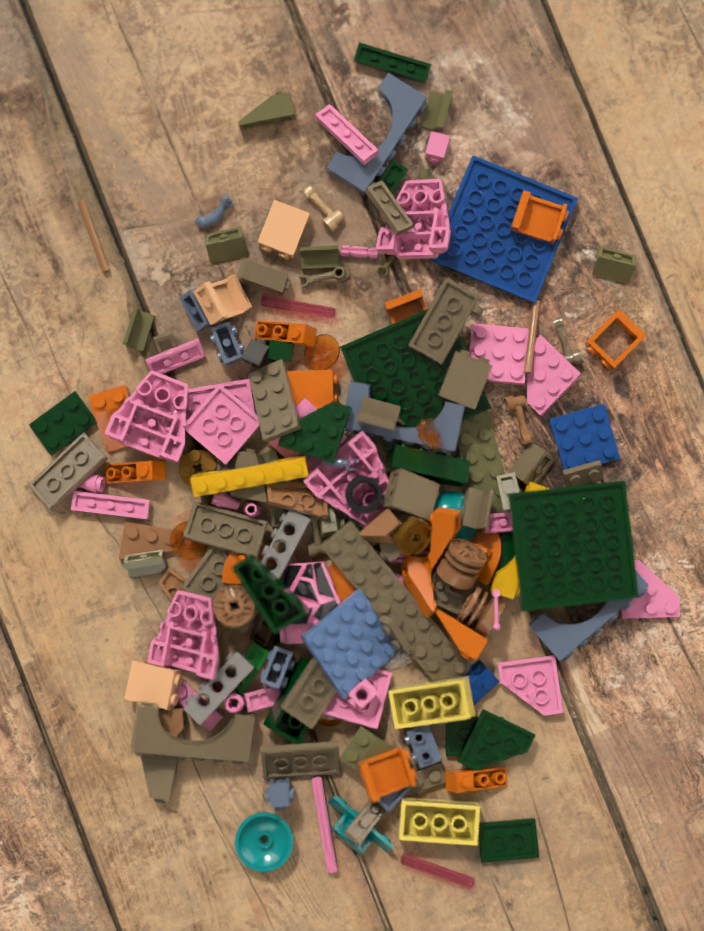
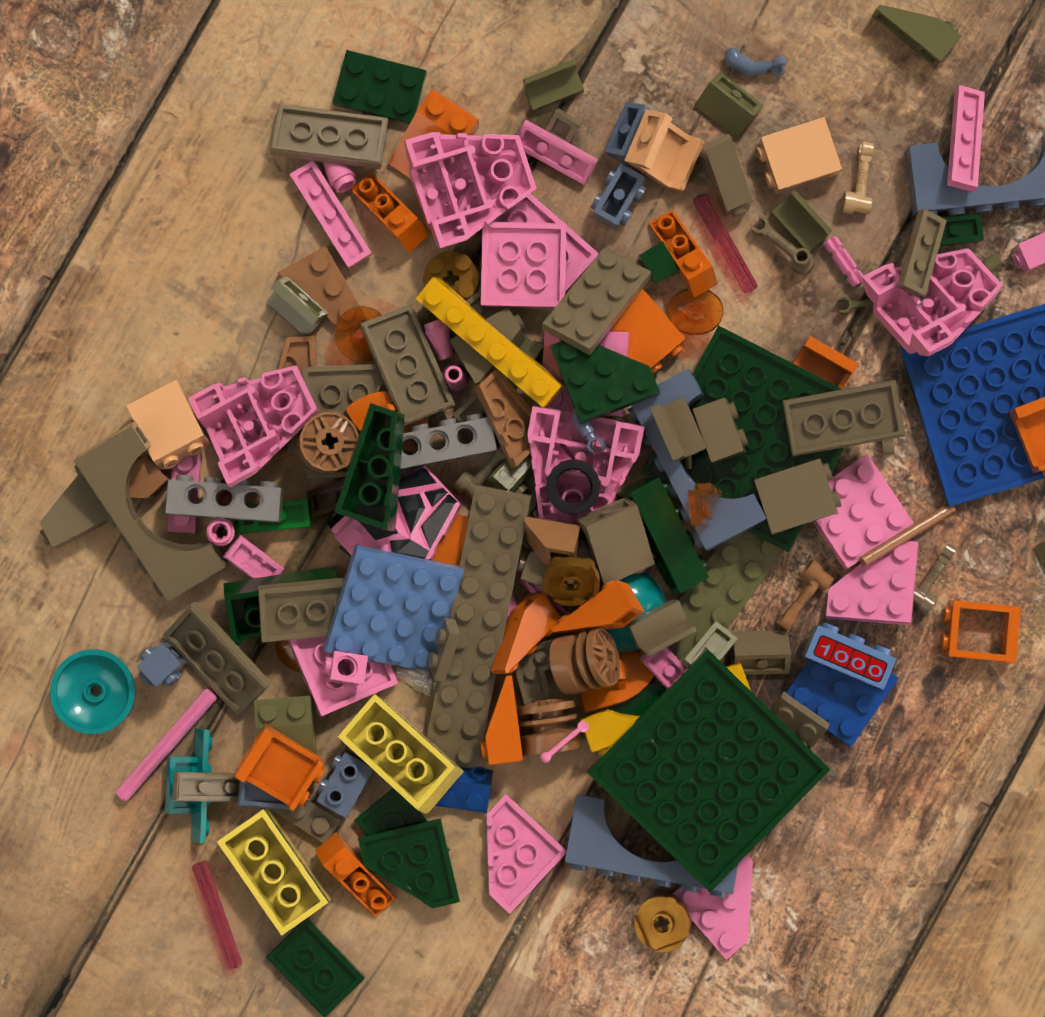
camera: 45 degrees right, 0 degrees up
dark grey slope [241,338,269,368] -> none
sand blue brick [259,646,296,692] -> none
none -> pearl gold plate [634,894,692,952]
none -> dark tan brick [693,397,748,464]
none -> brick [802,622,897,690]

